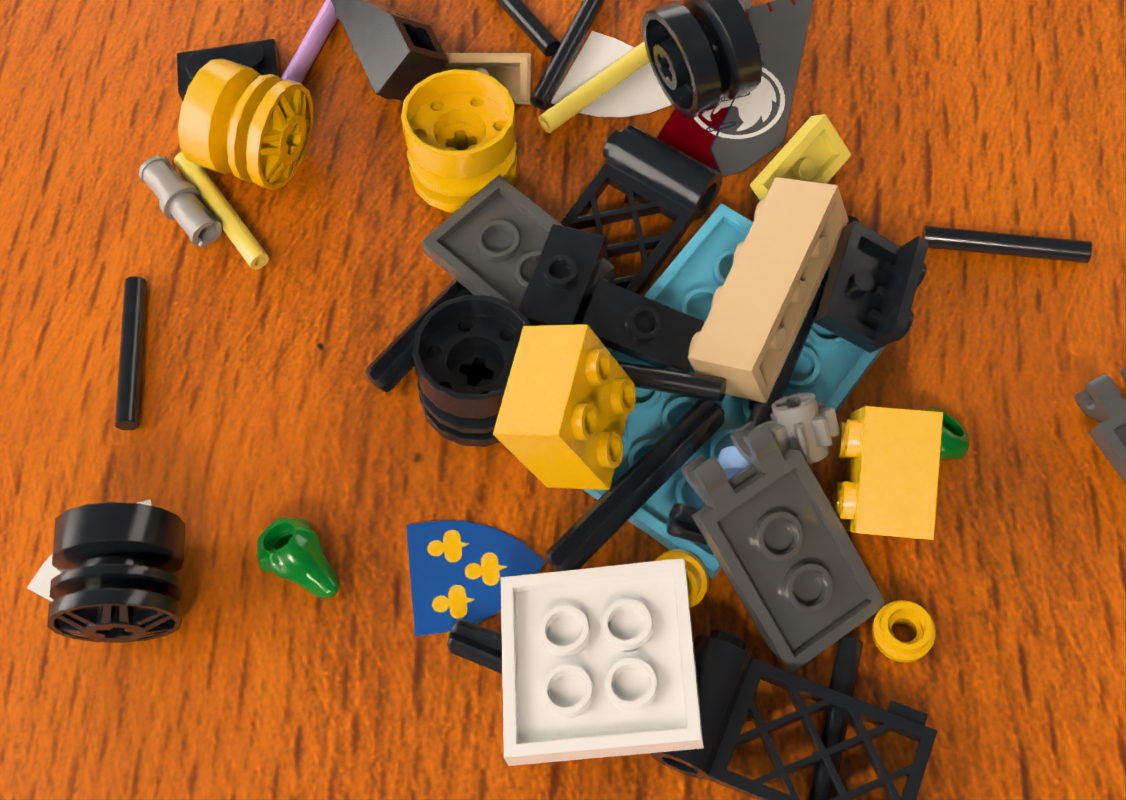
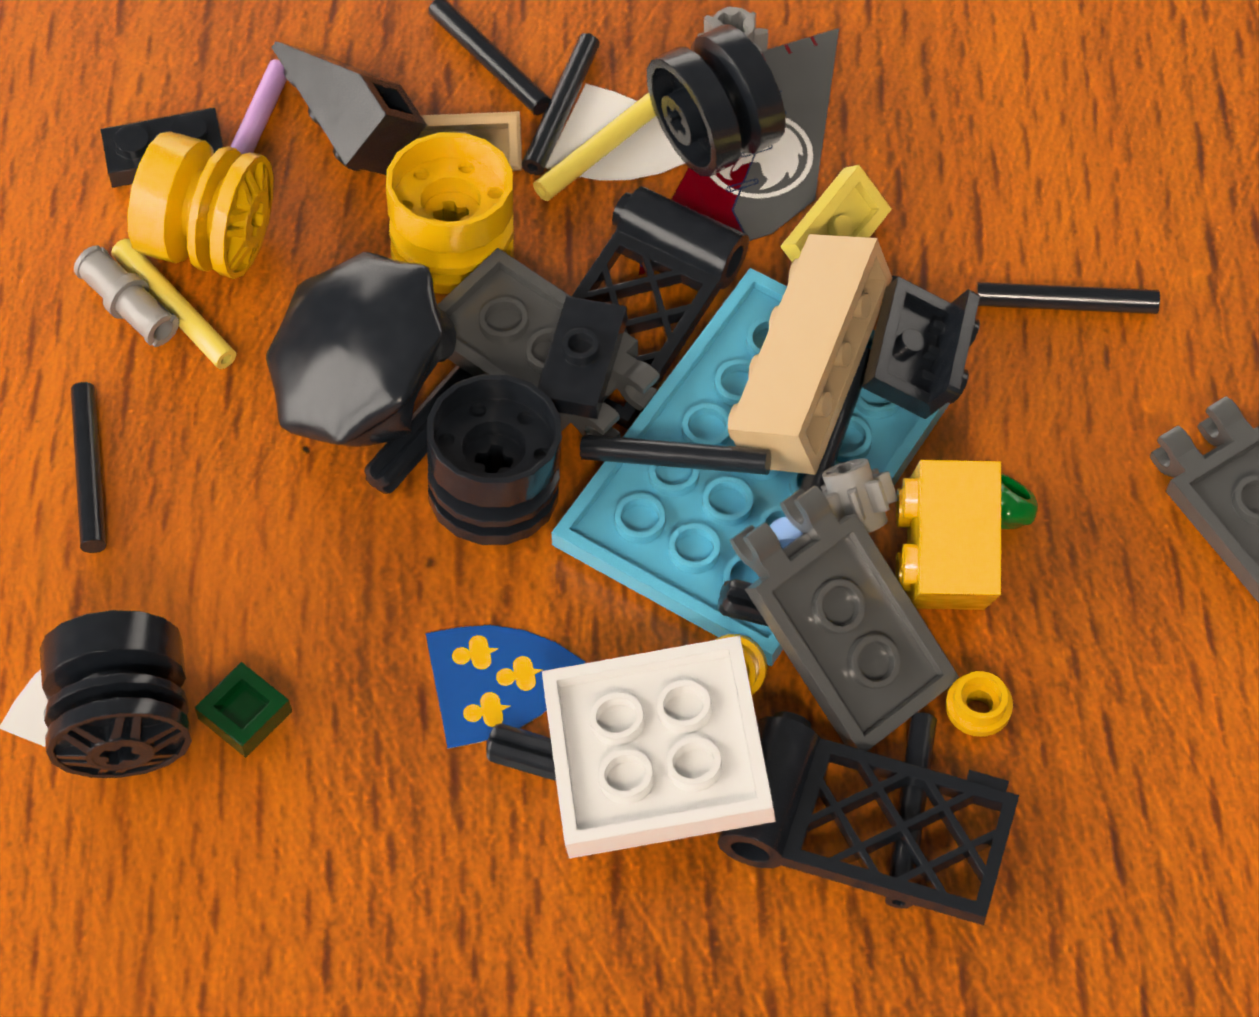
camera: 10 degrees left, 5 degrees down
green animal [257,518,340,599] -> none
yellow brick [493,325,636,490] -> none
black axle [546,398,725,572] -> none
black plate [580,278,705,372] -> none
none -> dark green plate [194,662,292,758]
none -> black piece [266,252,456,447]

